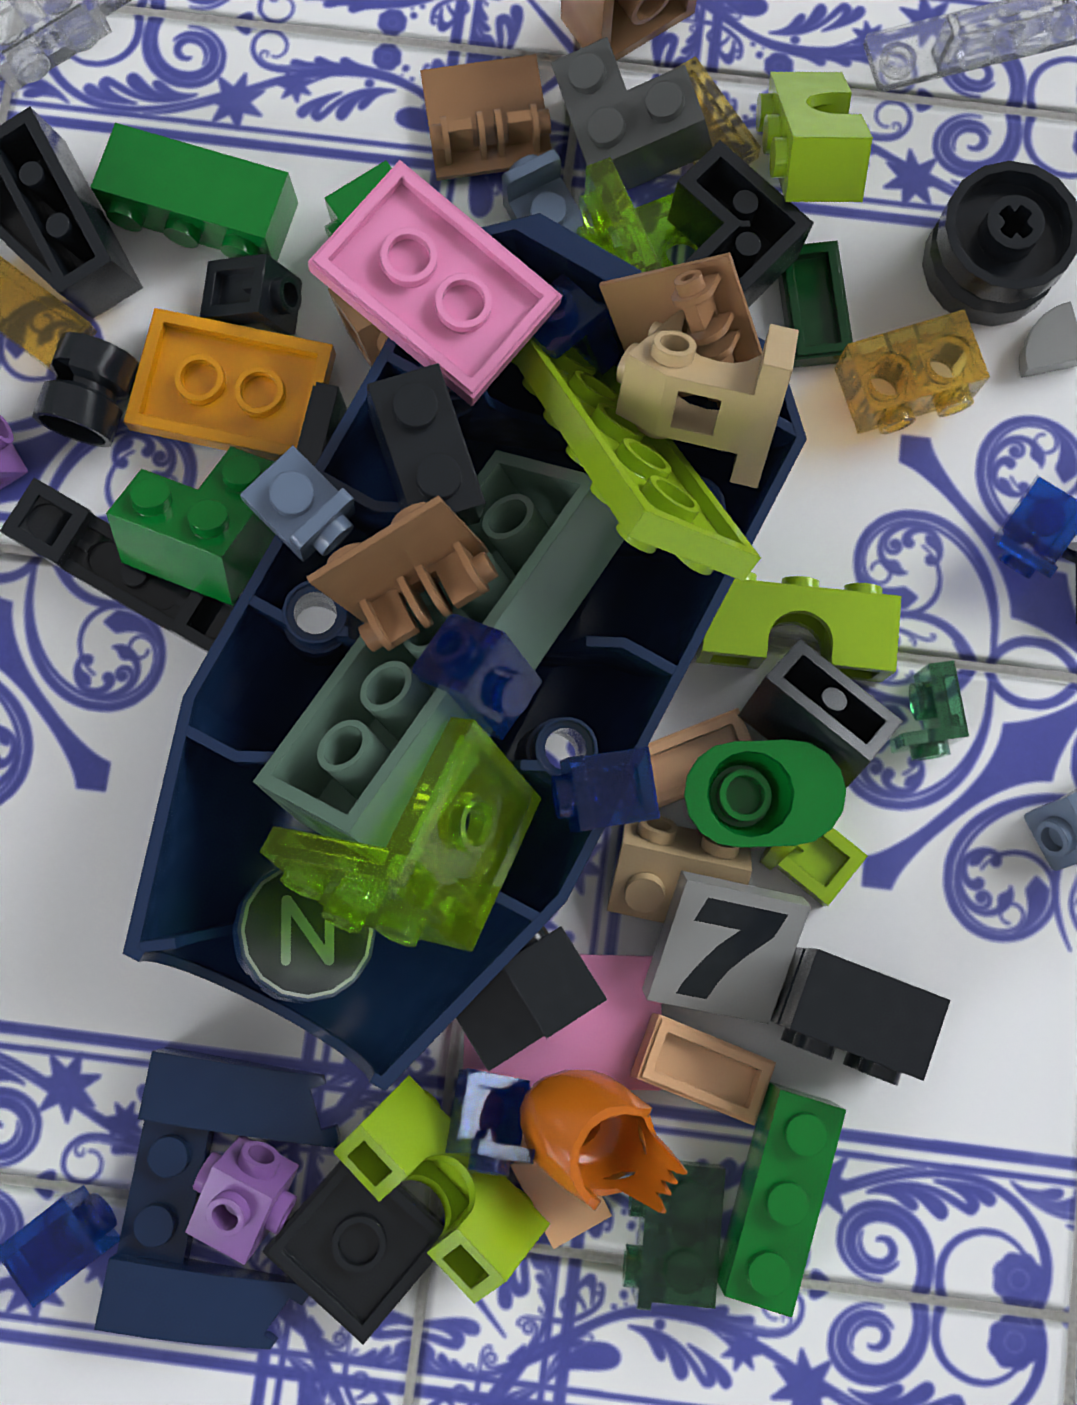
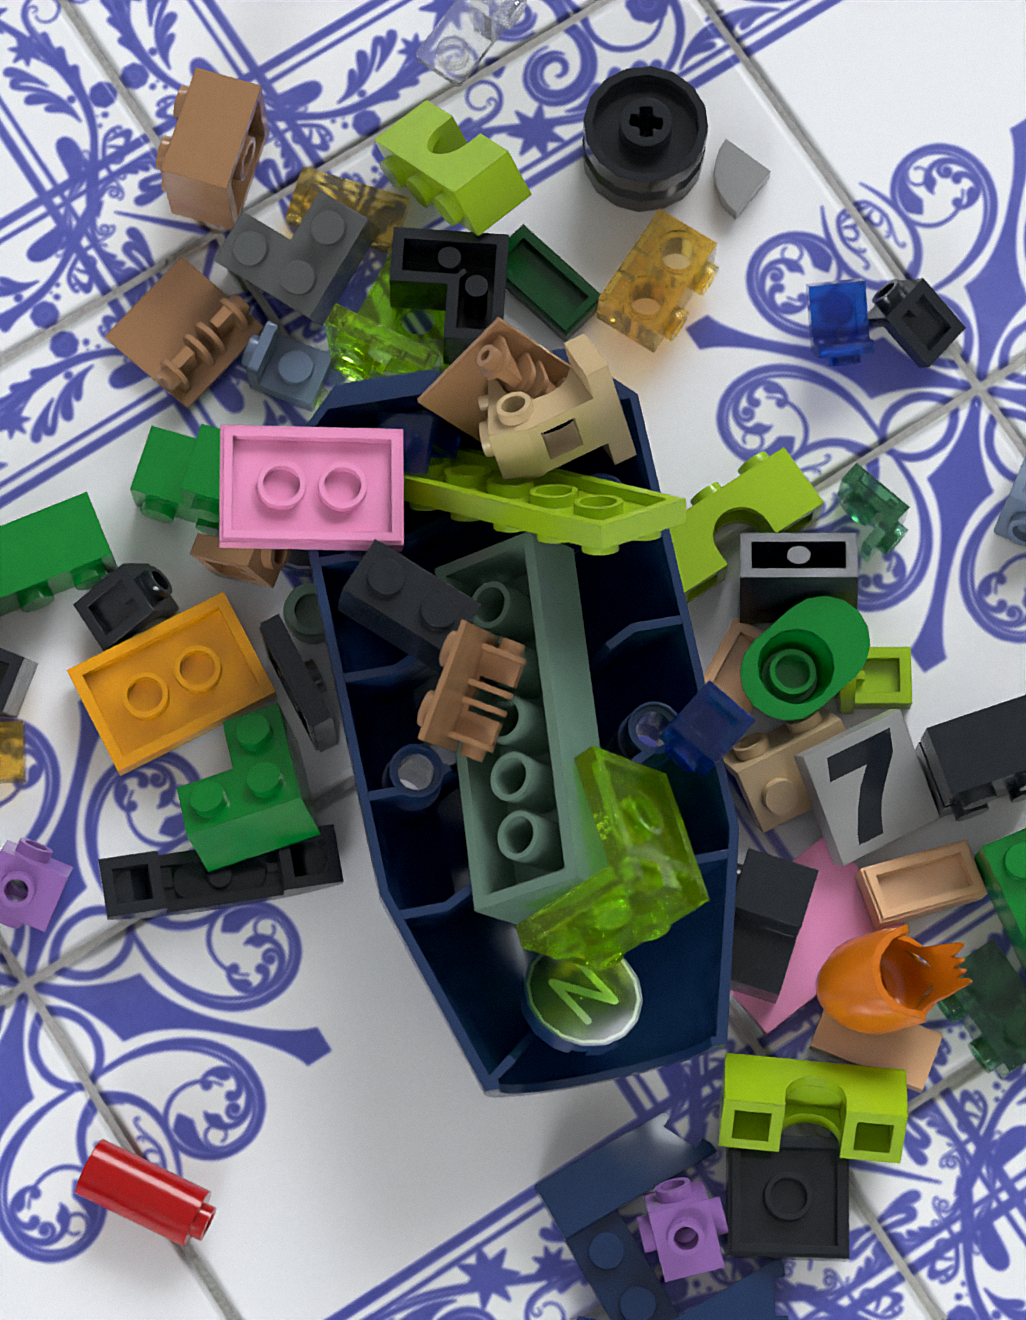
camera: 40 degrees left, 5 degrees down
black wheel [32,331,139,447] -> none
sand blue bracket [240,445,355,562] -> none
clear blue bracket [412,614,543,740] -> none
bracket [445,1068,535,1176] -> none

